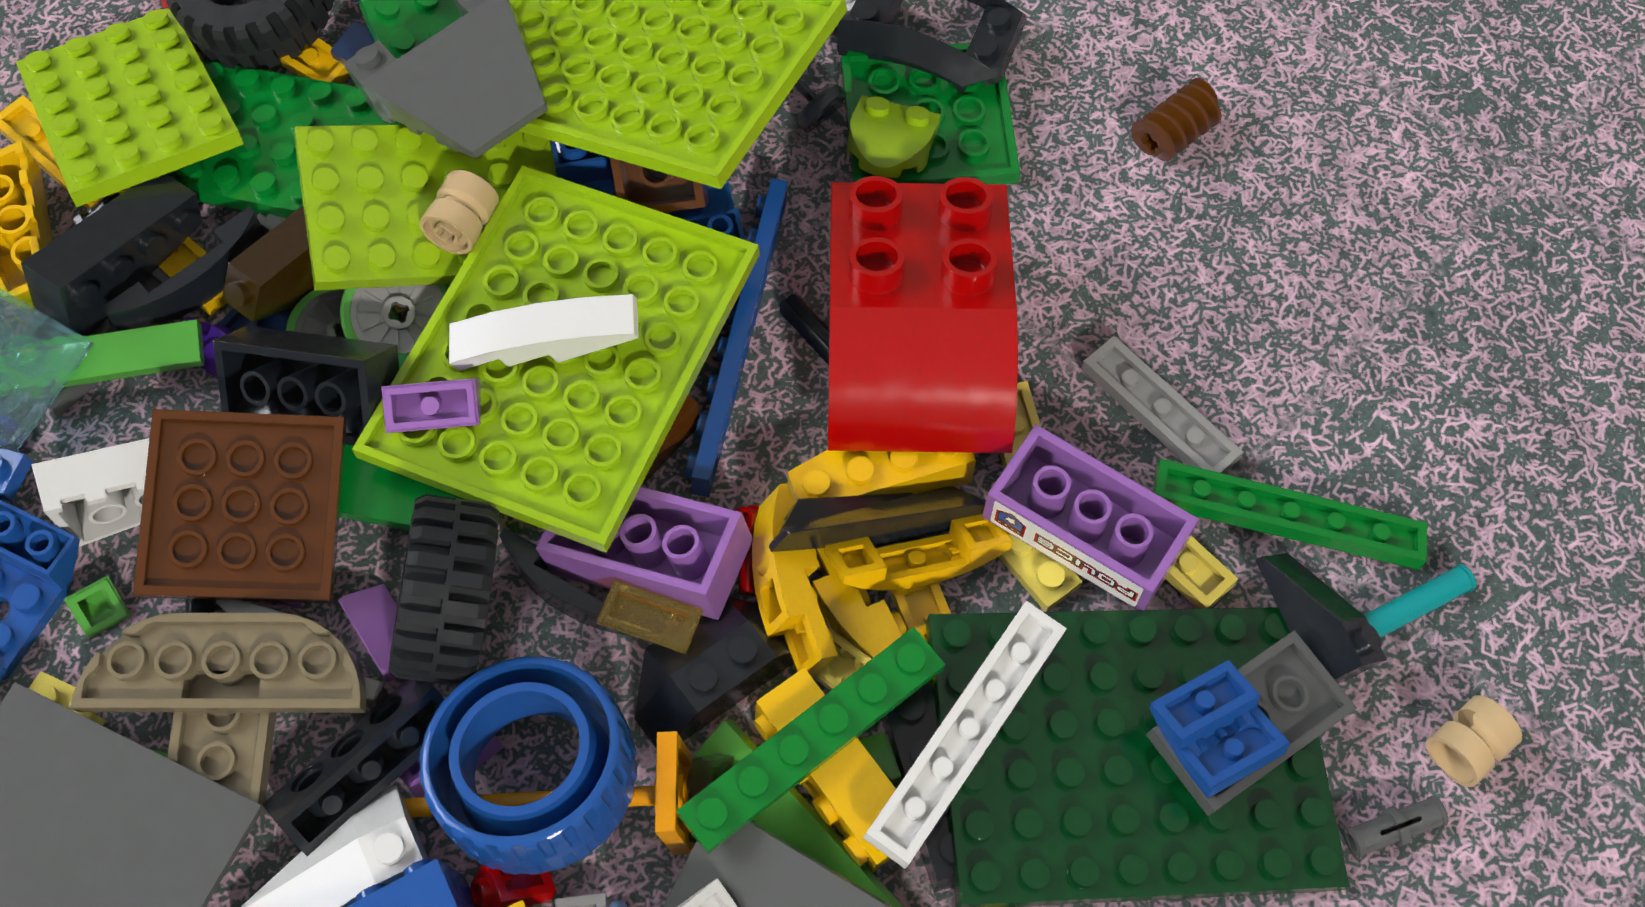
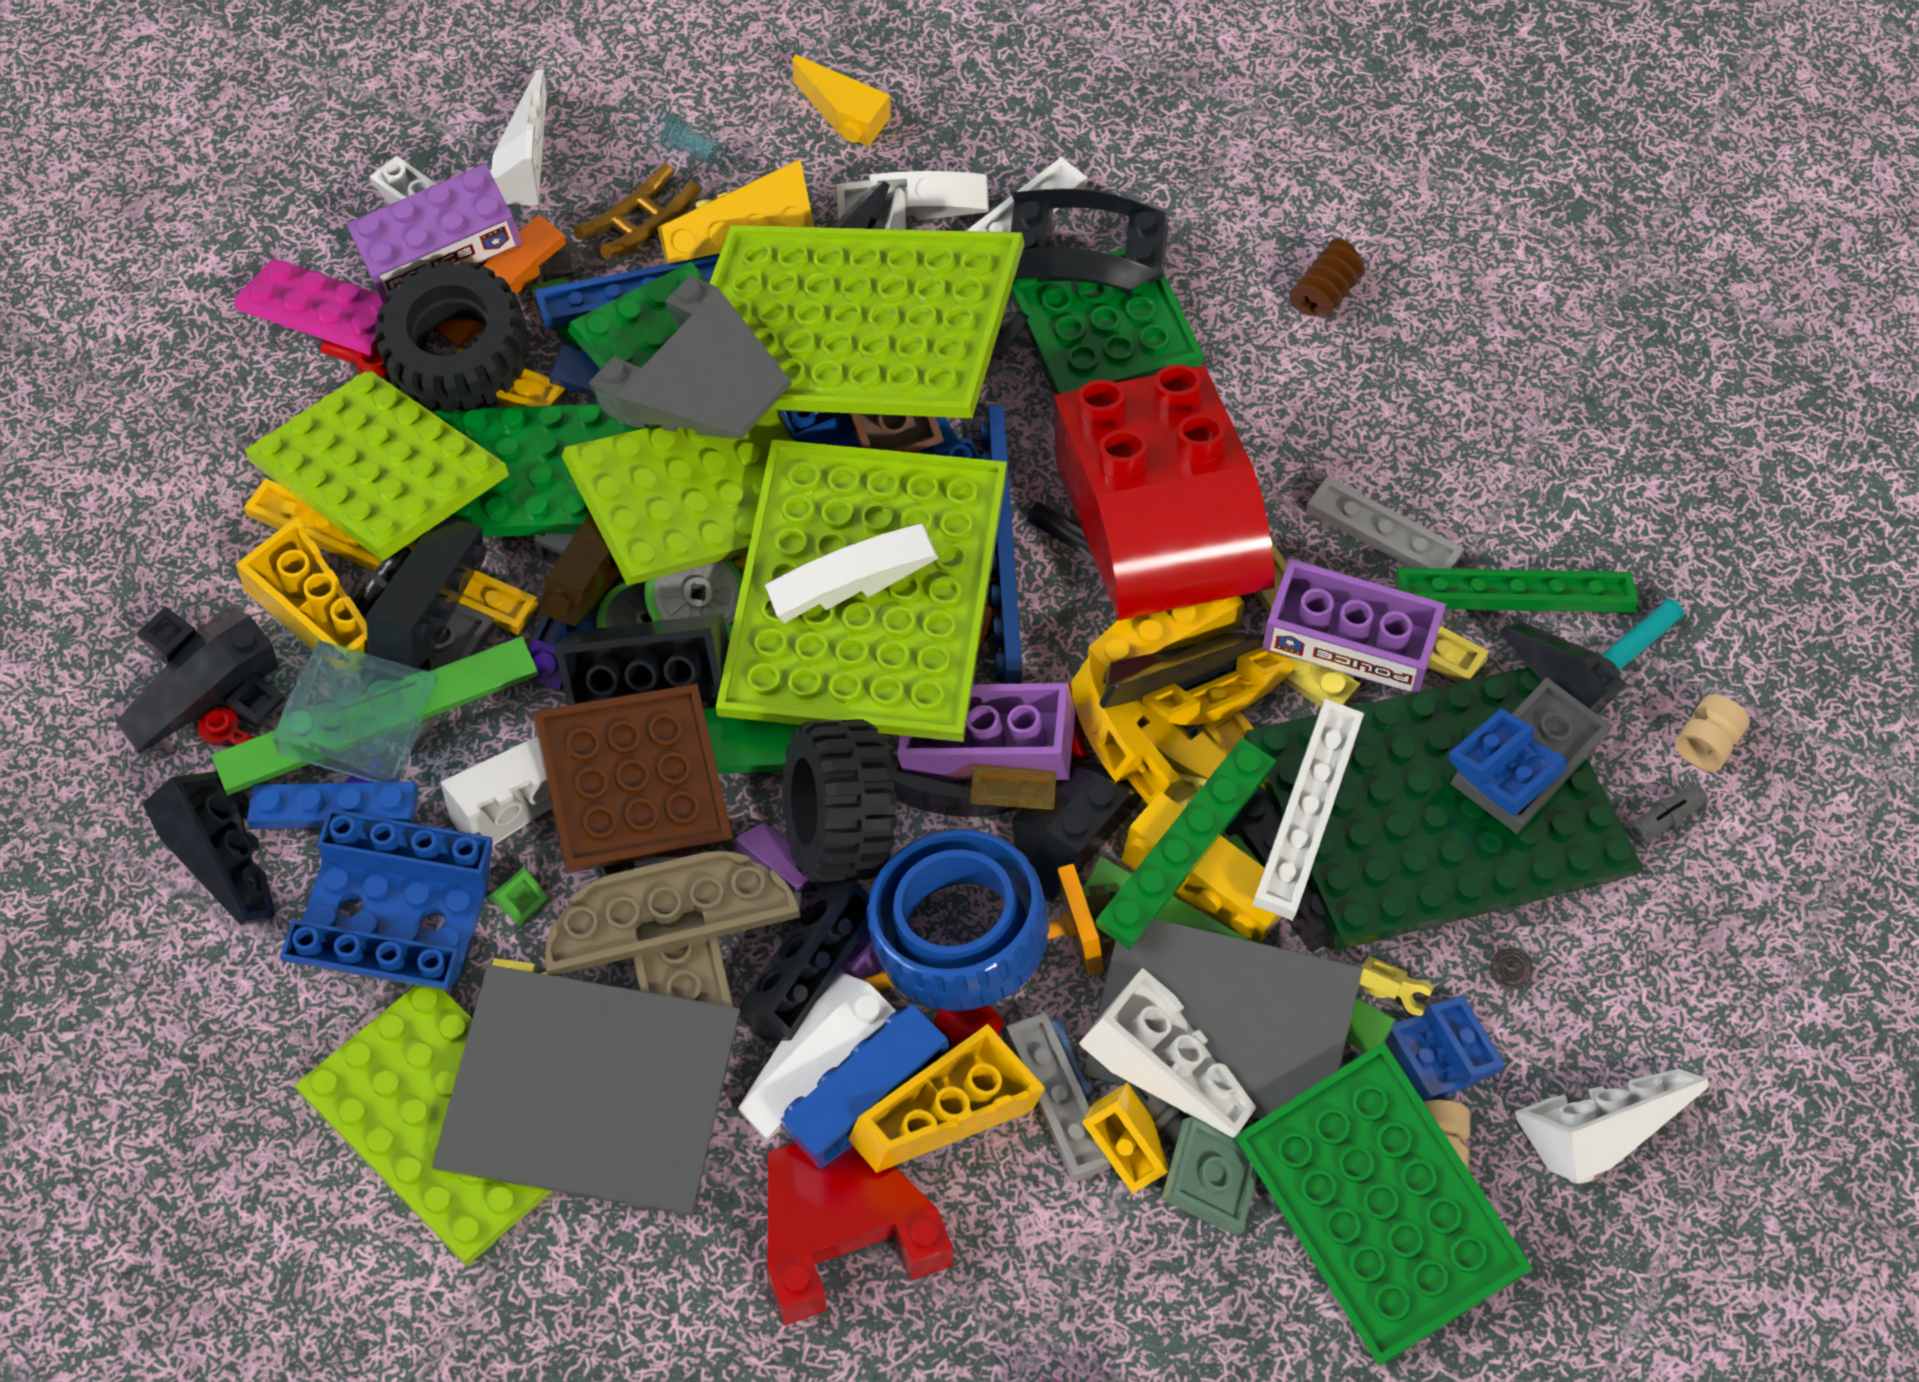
camera: 15 degrees left, 5 degrees down
black slope [101,207,265,331] -> none
medium lavender slope [381,378,481,433] -> none
tan wheel [420,170,499,255] -> none
lime slope [846,95,941,178] -> none

